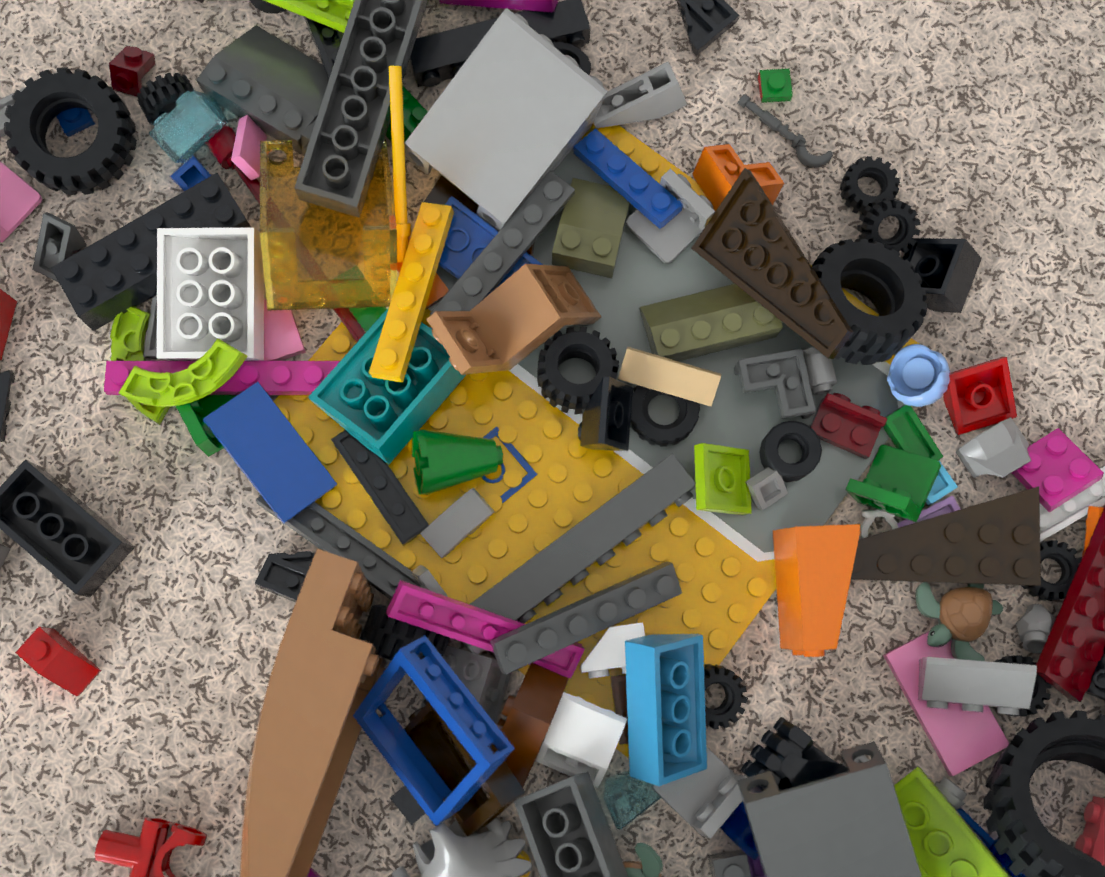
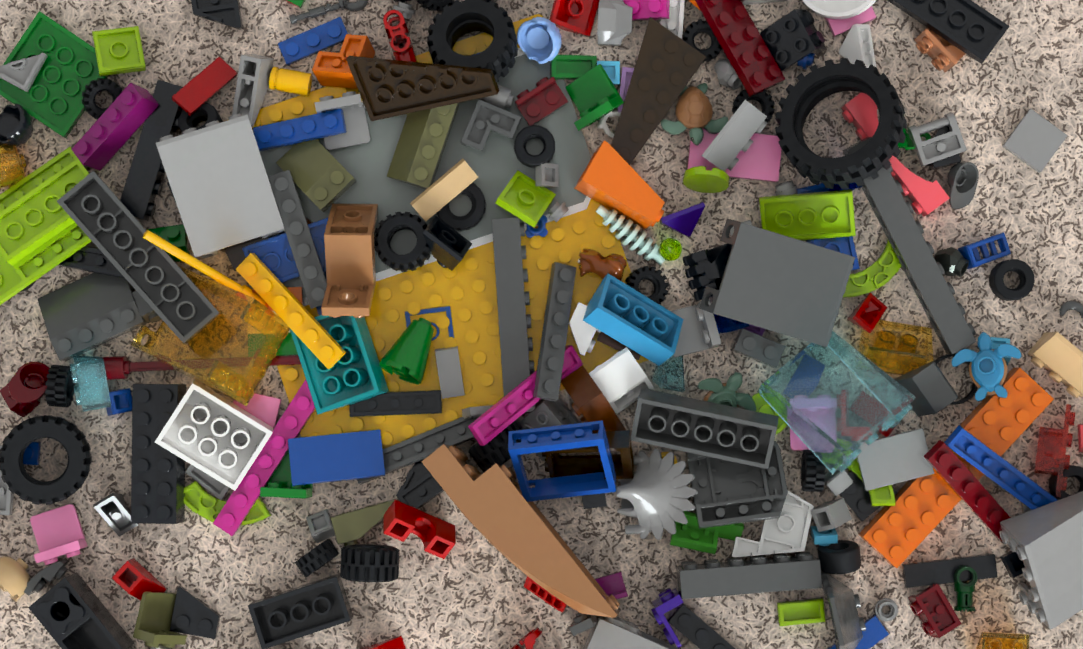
camera: 55 degrees left, 10 degrees up
lime tile [118,338,248,407] -> none
bright pink tile [231,115,267,181] -> none
none -> dark red cap [9,362,49,404]
none -> red piece [172,57,238,115]
none -> yellow piece [269,67,313,96]
none -> blue plate [278,17,348,65]
none -> black tyre [295,539,339,578]
none -> light grey slope [306,509,335,543]
none -> olive slope [331,498,400,546]
none -> black tyre [340,544,400,582]
none -> red connector [383,10,417,62]
none -> red arch [383,500,456,559]
none -> light grey plate [393,1,416,19]
none -> blue plate [525,215,548,238]
none -> light grey plate [548,201,569,222]
none -> dark orange animal [578,249,627,281]
none -> light aqua piece [595,205,666,265]
none -> dark purple slope [659,202,705,237]
none -> clear neon green plate [659,238,682,261]
none -> lime tile [683,166,729,193]

